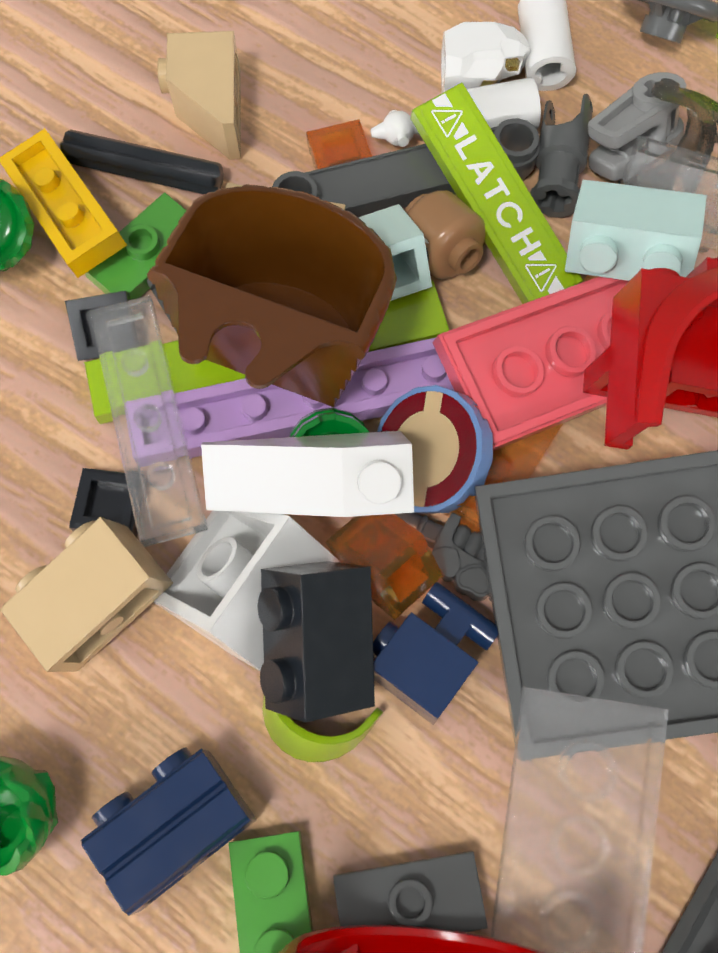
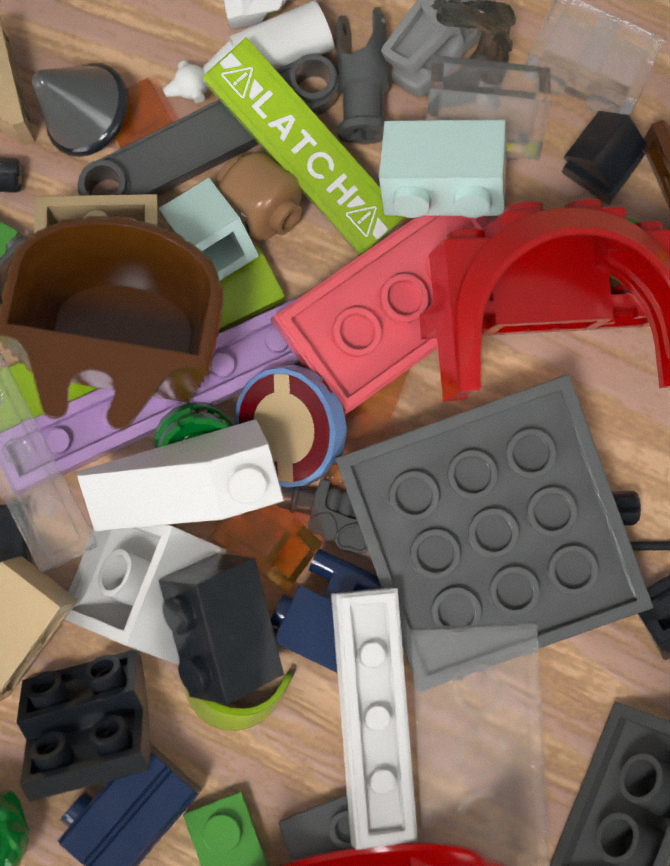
camera: 10 degrees left, 10 degrees up
none -> black slope [16,649,150,802]
none -> dark grey hat [32,63,128,157]
none -> white tile [331,587,418,850]

